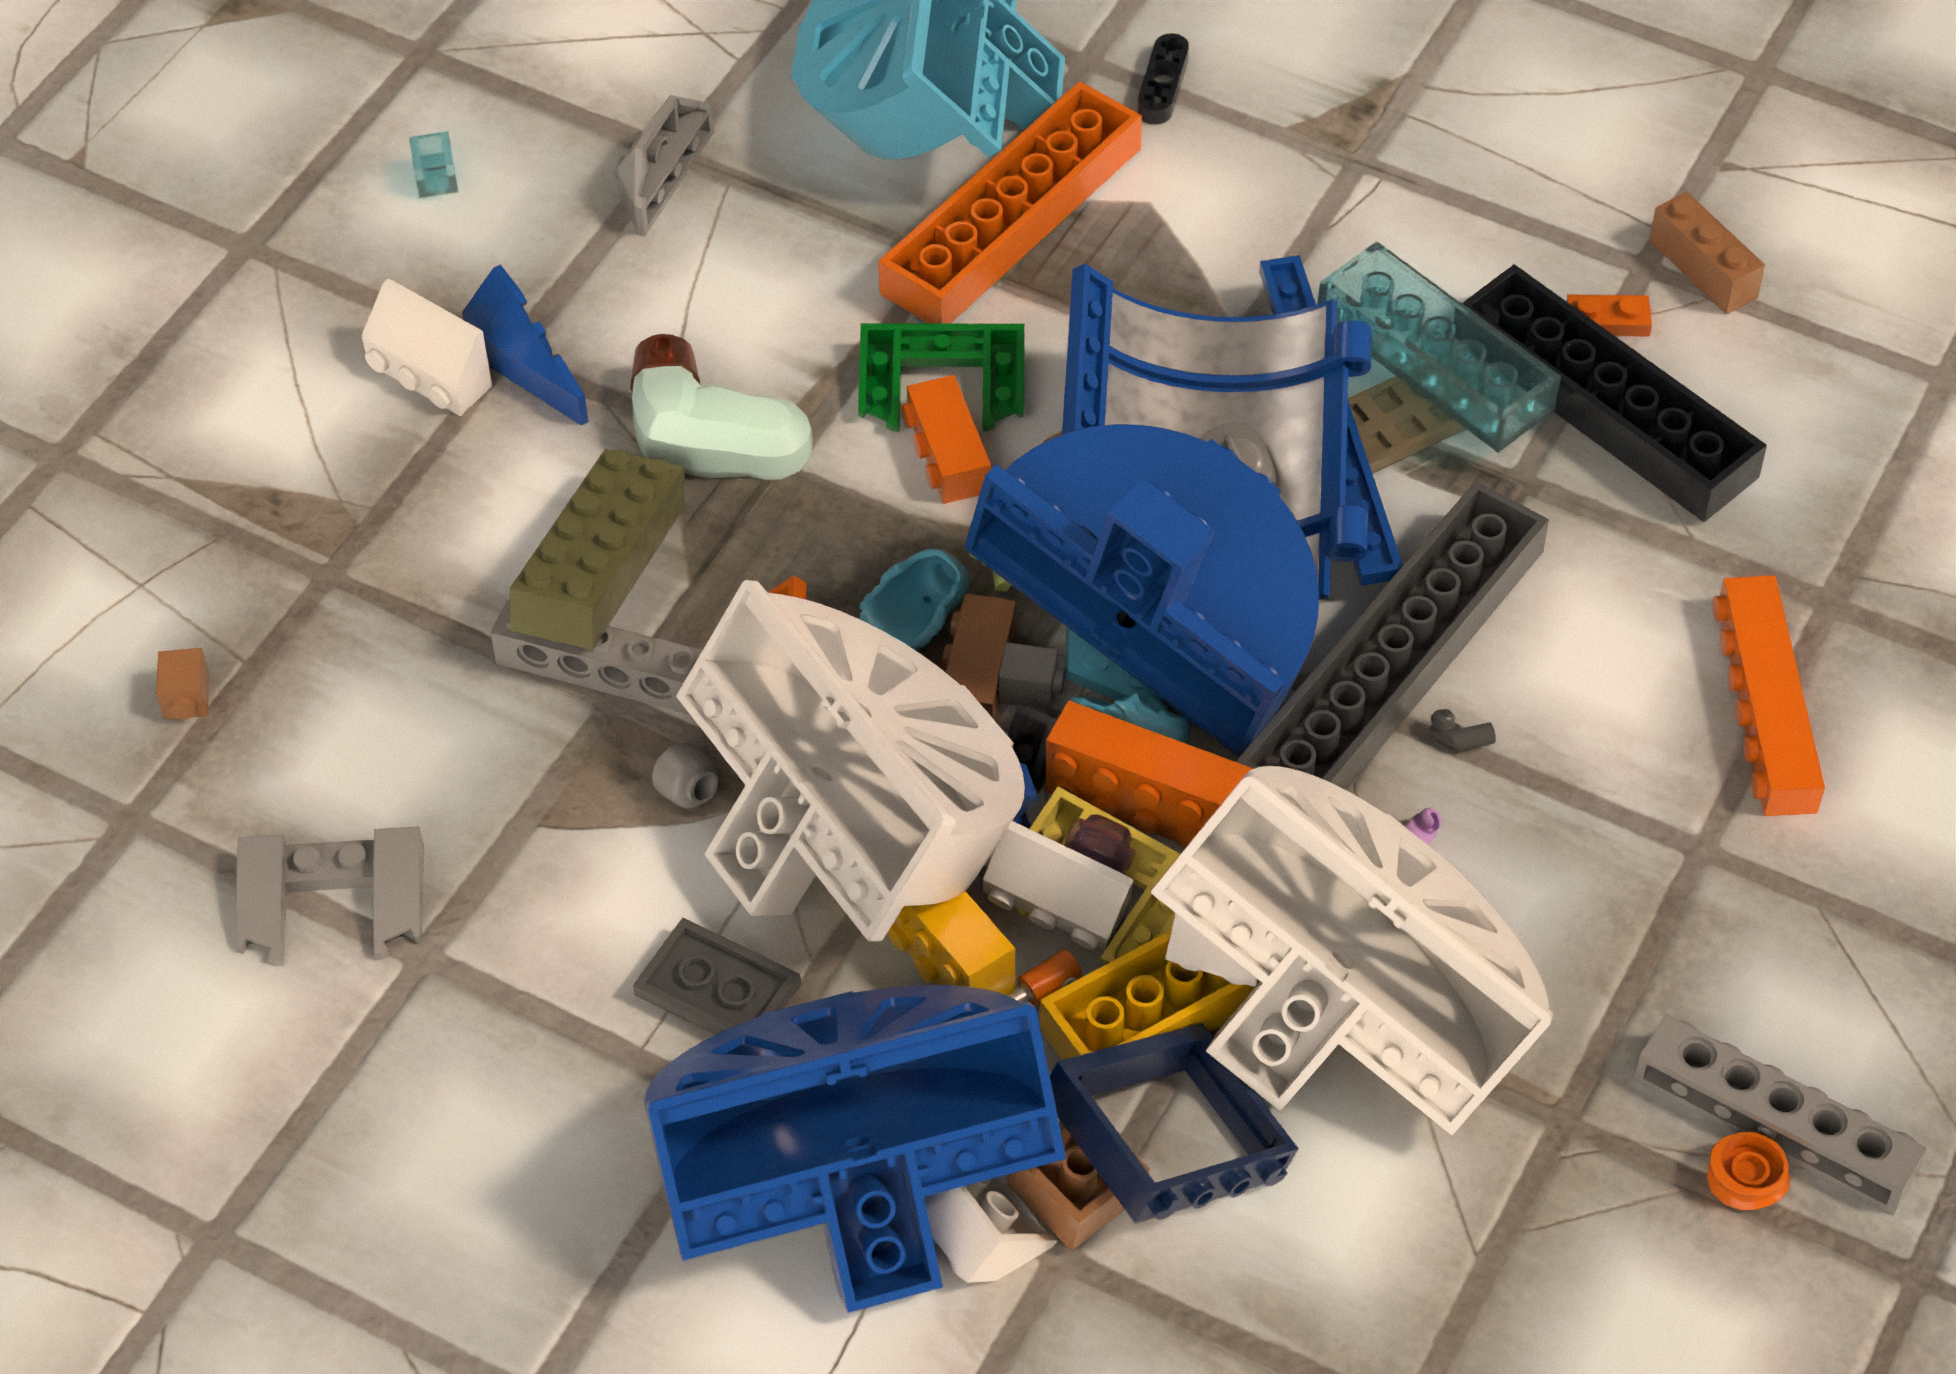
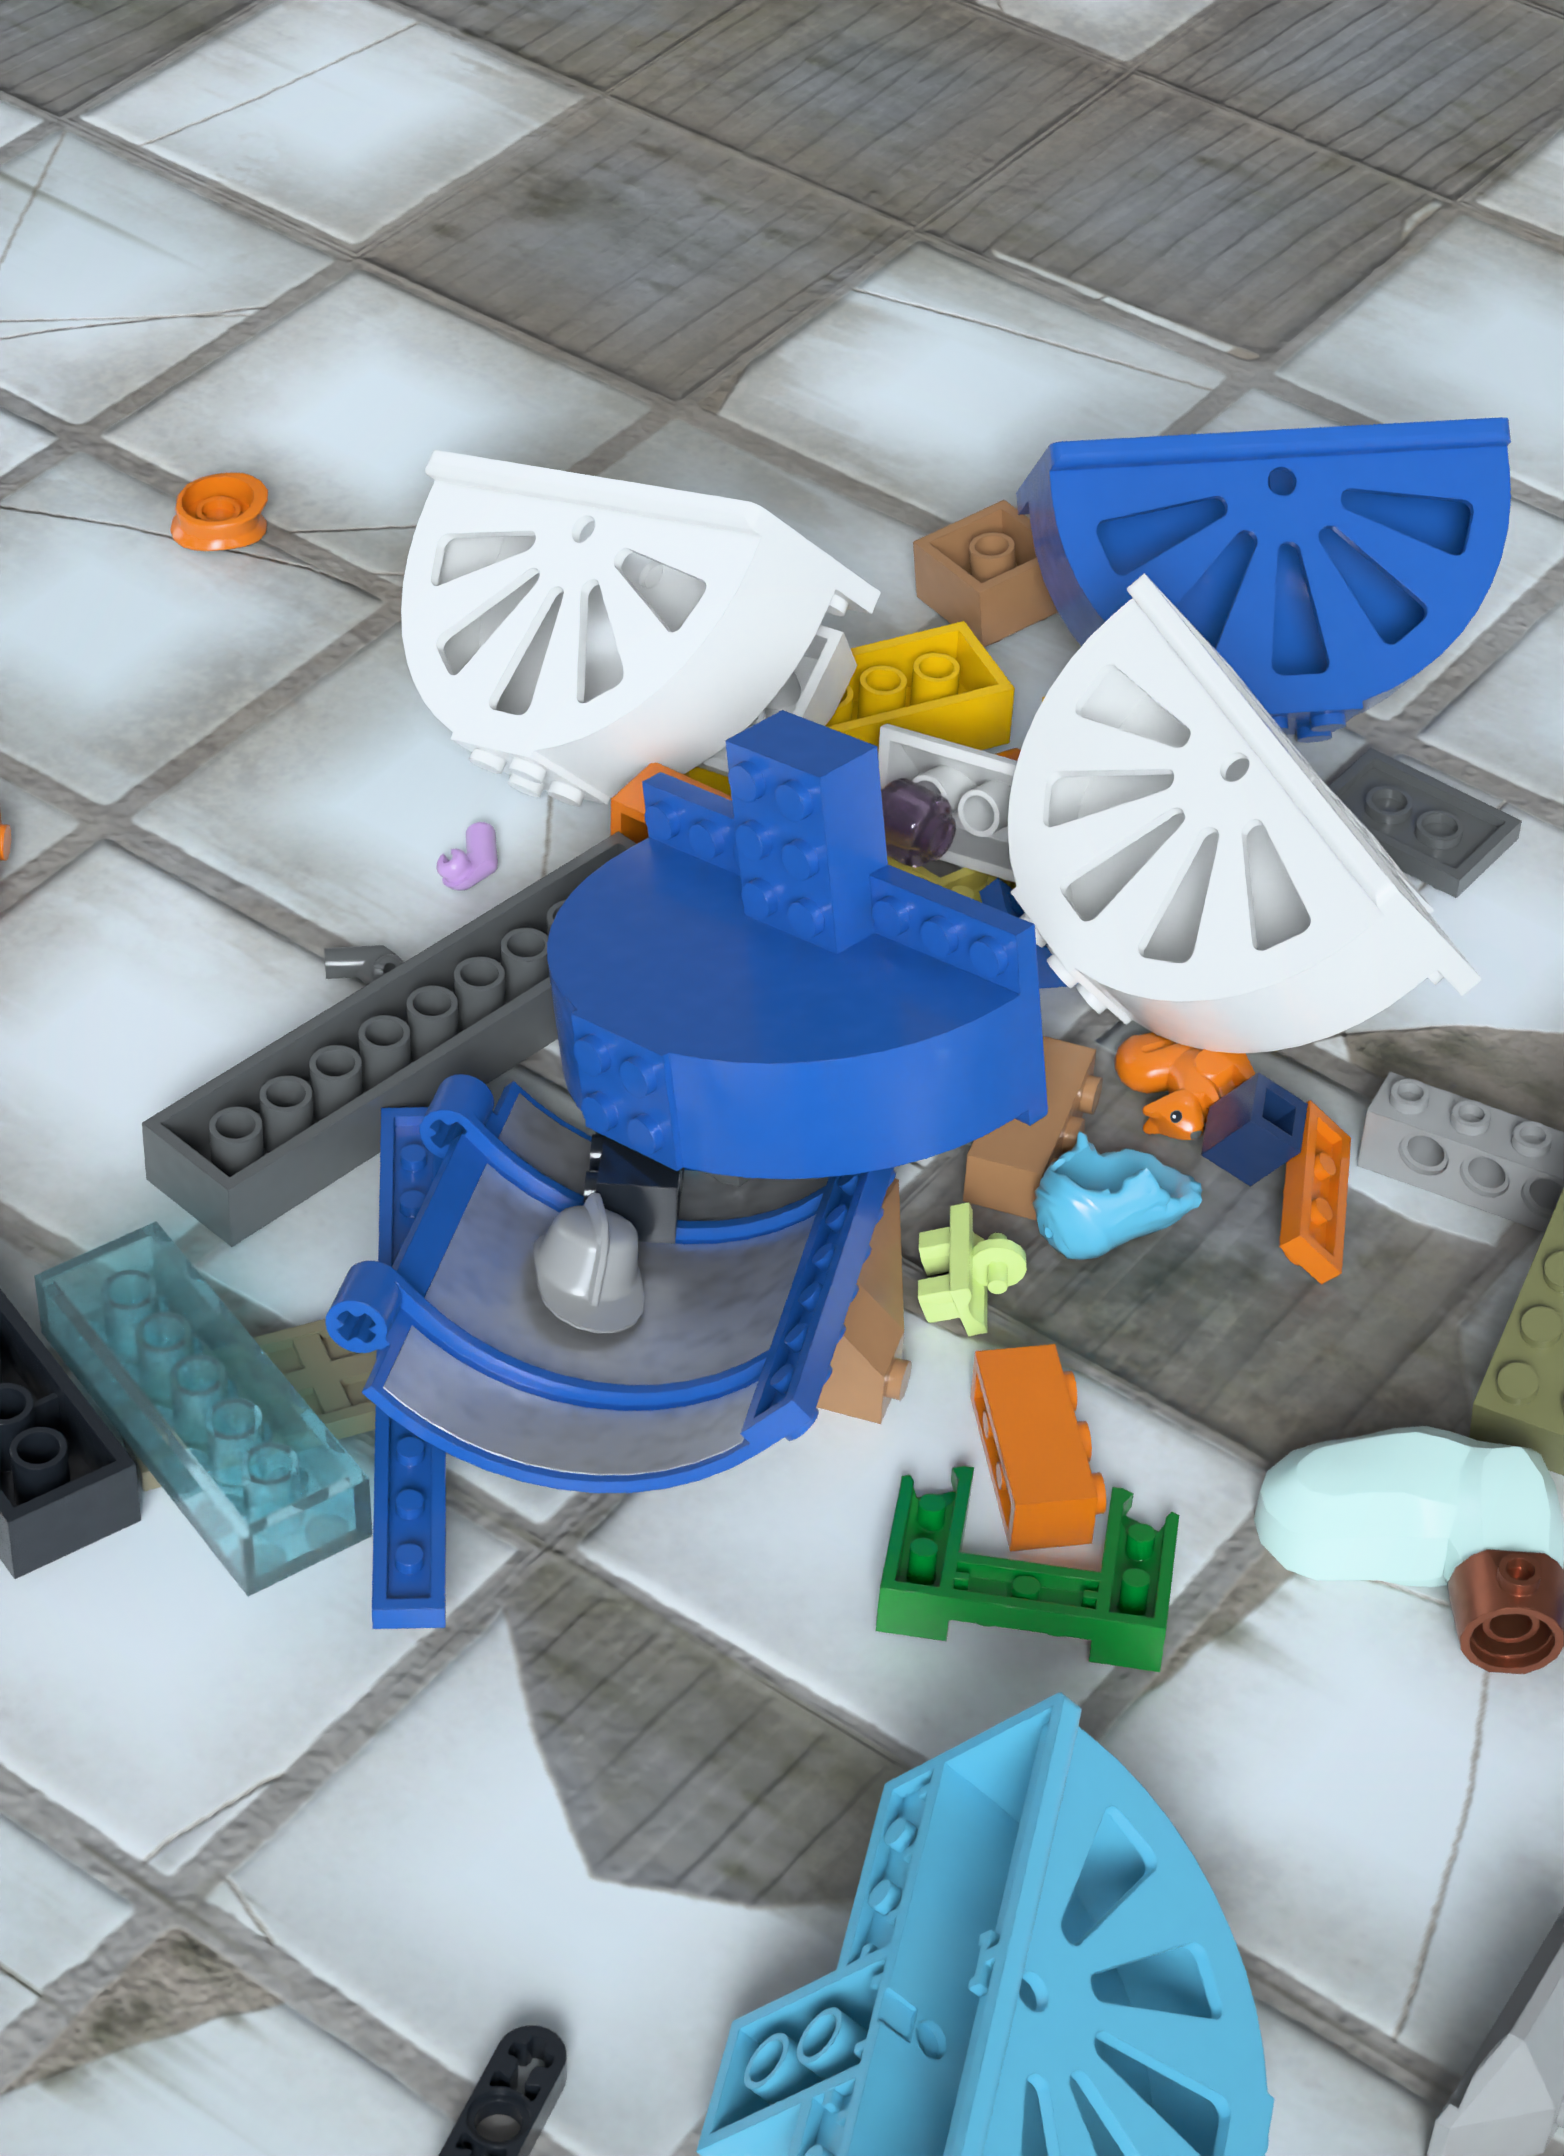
camera: 175 degrees left, 10 degrees down
light grey head [652,743,718,809] -> none
orange brick [878,81,1142,323] -> none
dark blue window [1050,1023,1299,1224] -> none
light grey brick [1634,1014,1927,1215] -> none

